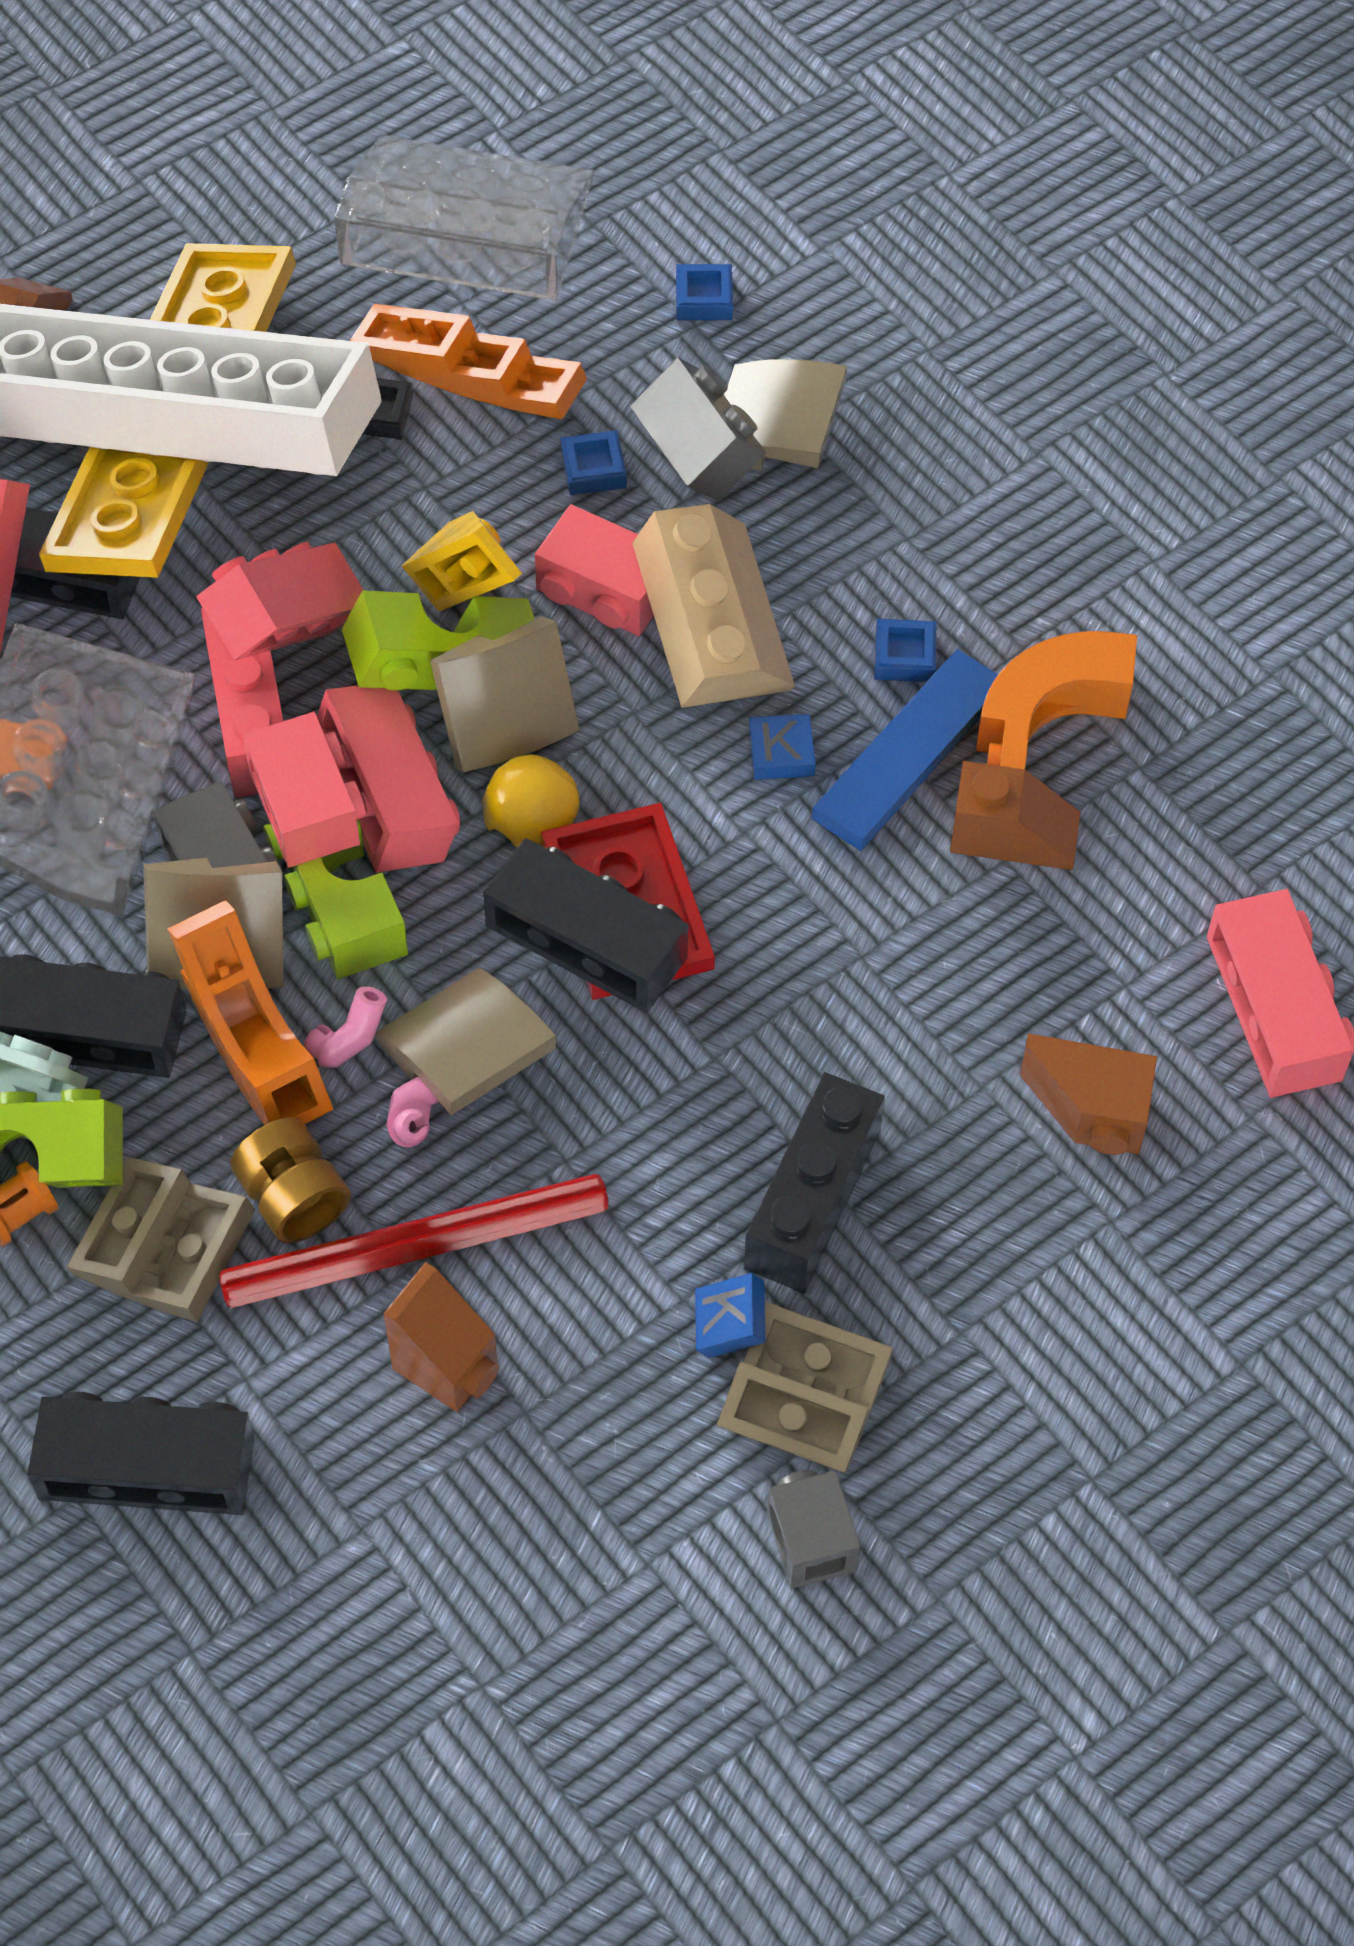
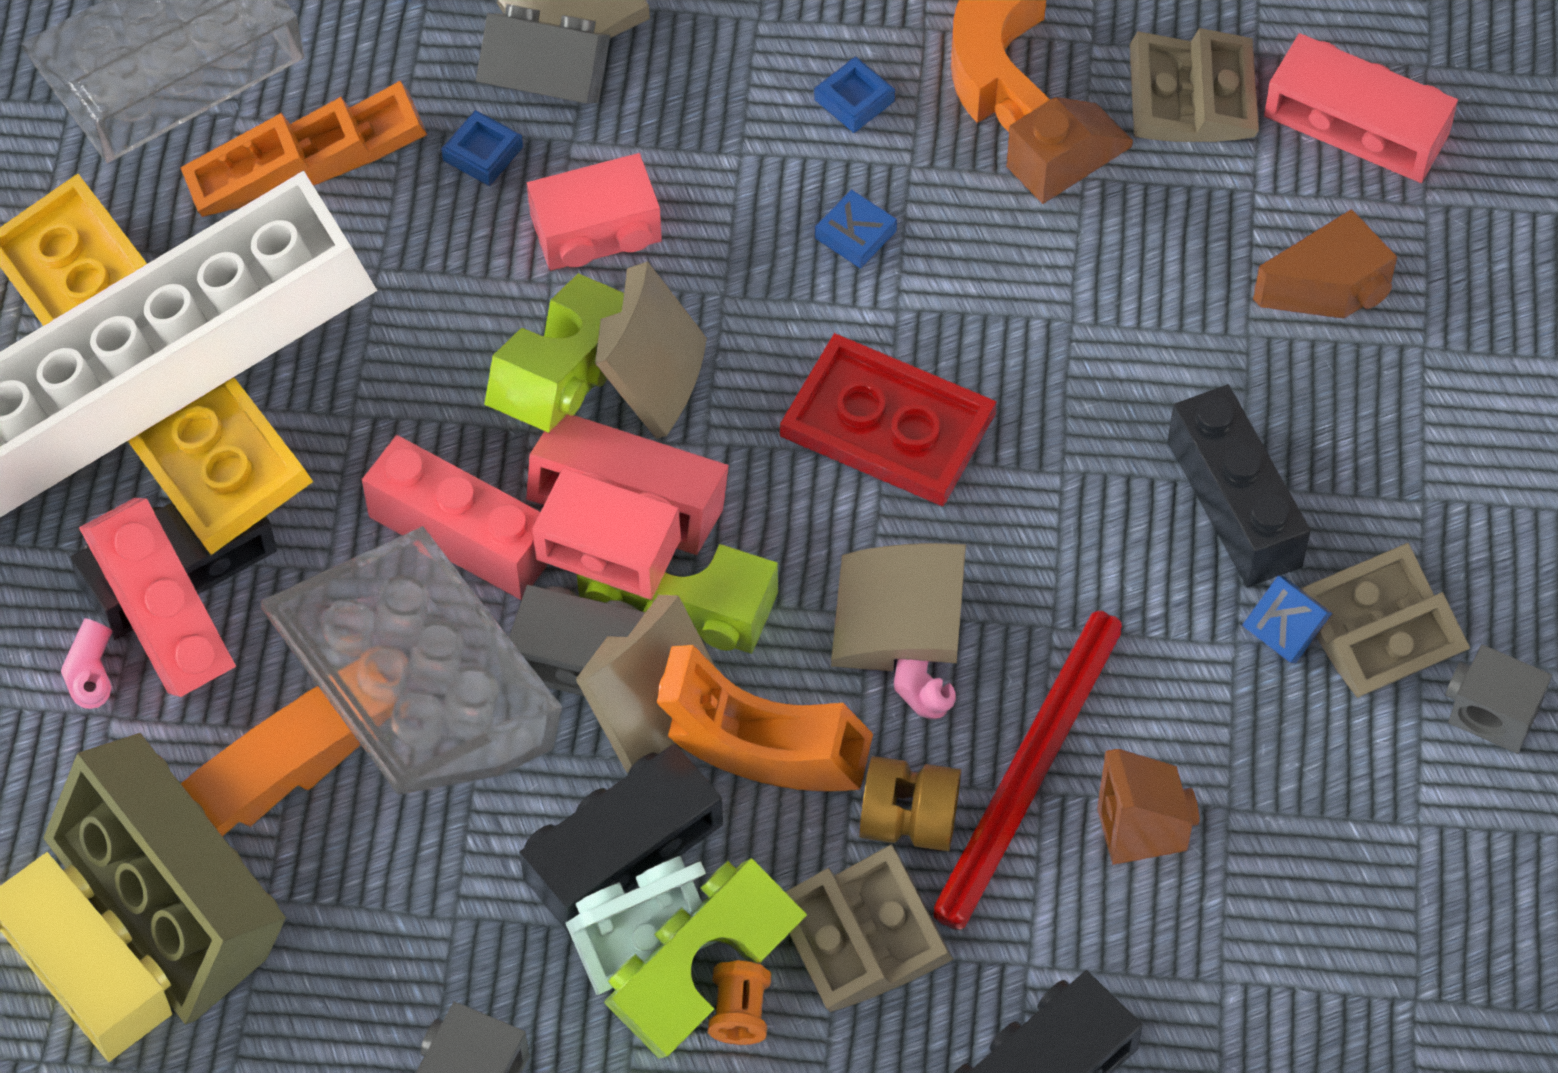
camera: 45 degrees left, 0 degrees up
coral brick [196,542,363,660] -> none
bright pink arm [304,986,387,1068] -> none
yellow slope [402,511,522,612] -> none
yellow hair [481,754,580,847] -> none
black brick [483,838,689,1013] -> none
tan slope [632,504,795,708] -> none
blue tile [812,649,998,851] -> none
none -> dark tan slope [1129,28,1259,142]

